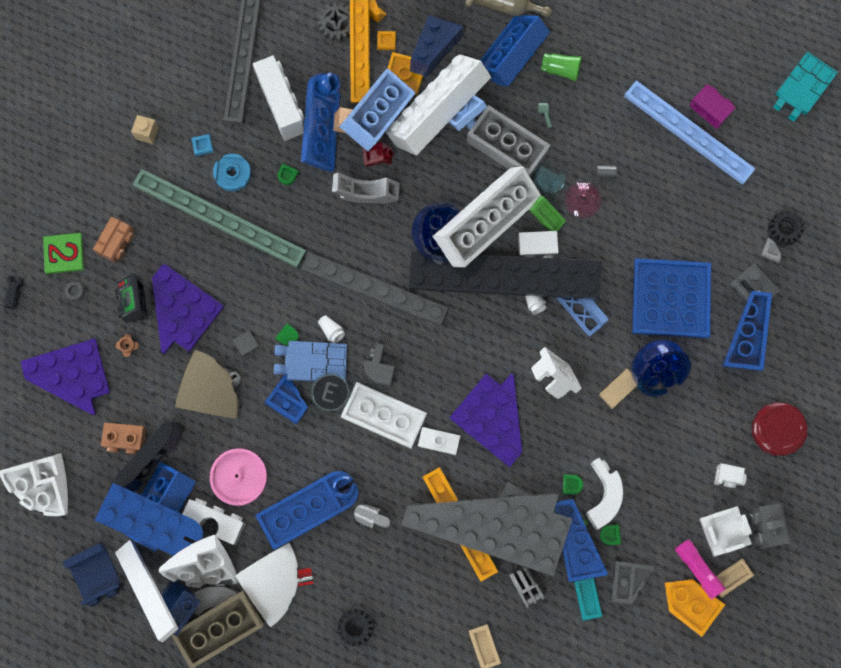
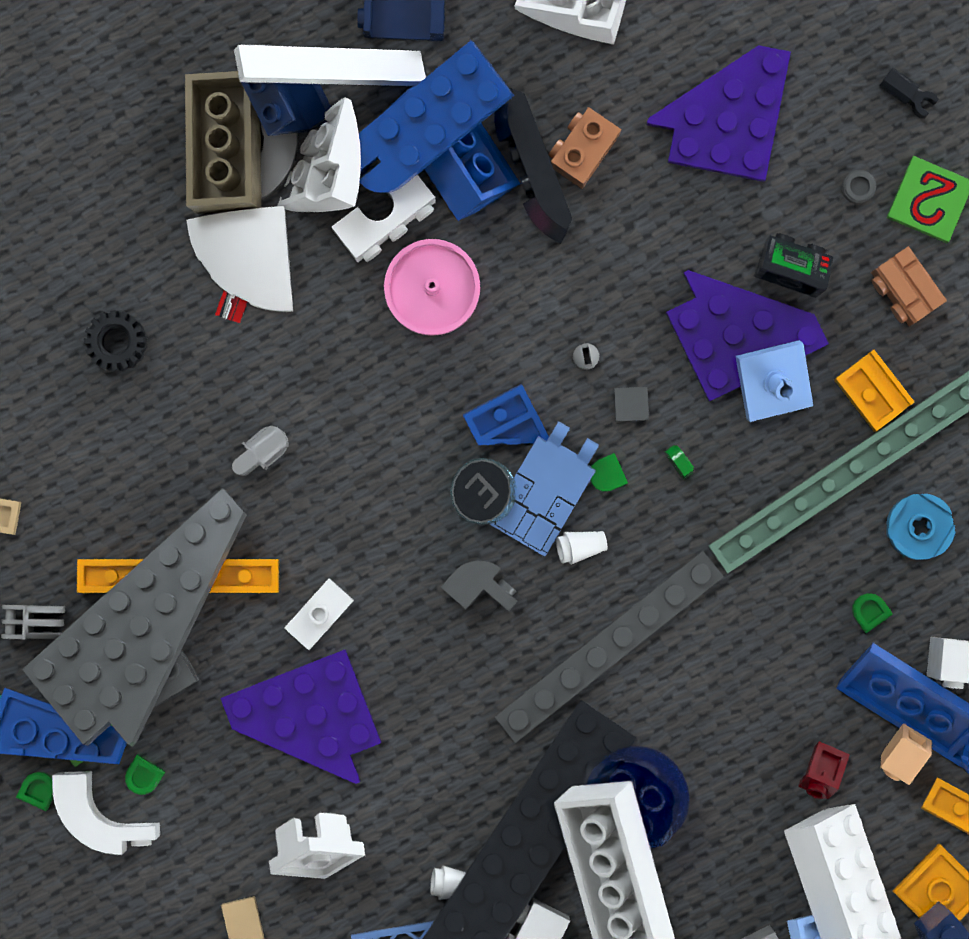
camera: 115 degrees right, 10 degrees up
nougat plate [116,334,139,357] -> none
dark tan brick [175,350,239,419] -> none
blue plate [255,471,358,550] -> none
light grey arch [332,173,400,204] -> none
light blue brick [339,68,416,151] -> none
white tile [341,382,427,449] -> none
none -> green tile [664,445,694,480]
none -> light blue tile [736,341,813,422]
none -> light orange plate [834,350,914,432]

